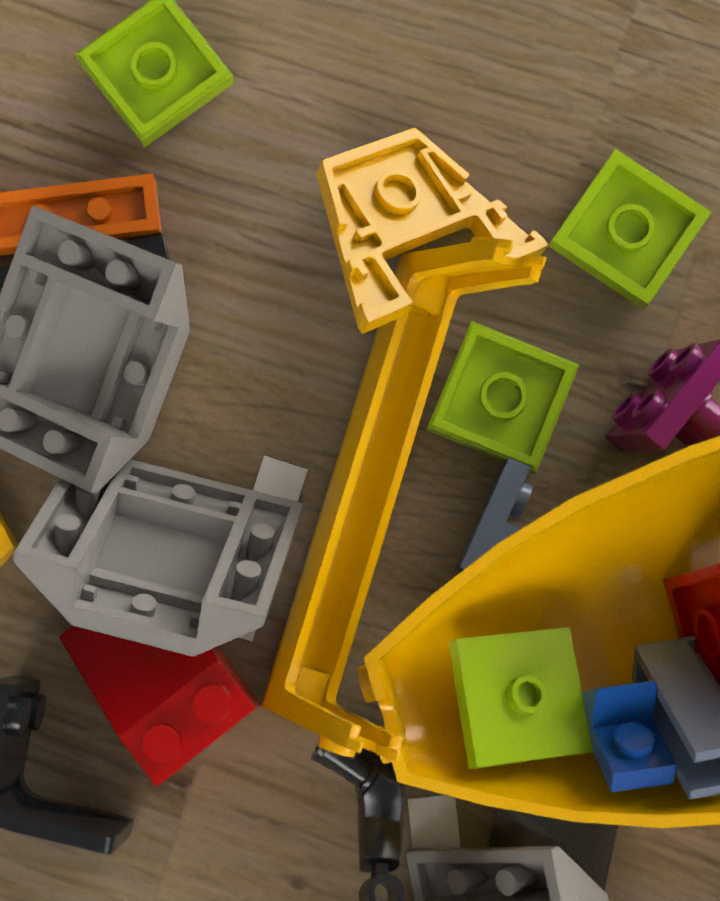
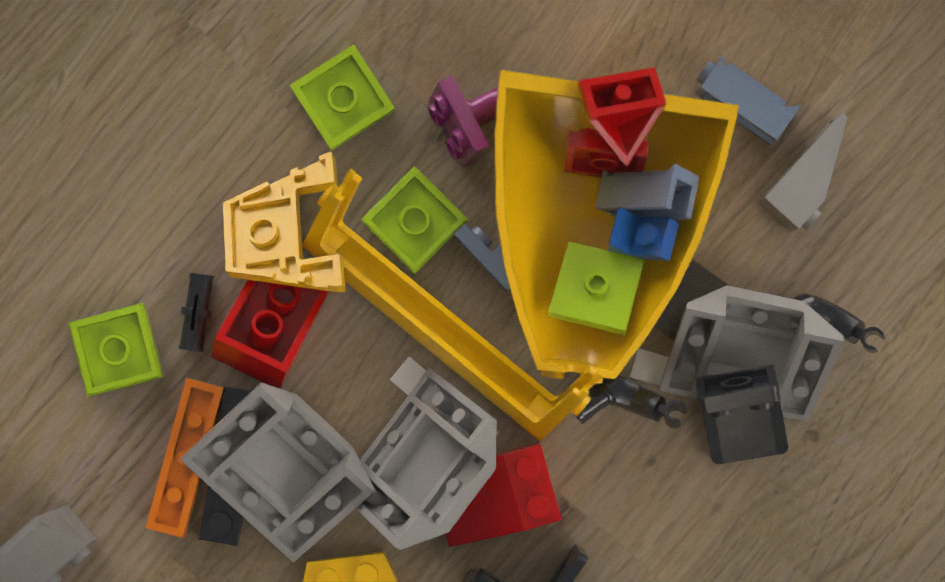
camera: 70 degrees left, 5 degrees up
none -> black pin [179,273,214,352]
none -> red slope [211,280,330,389]

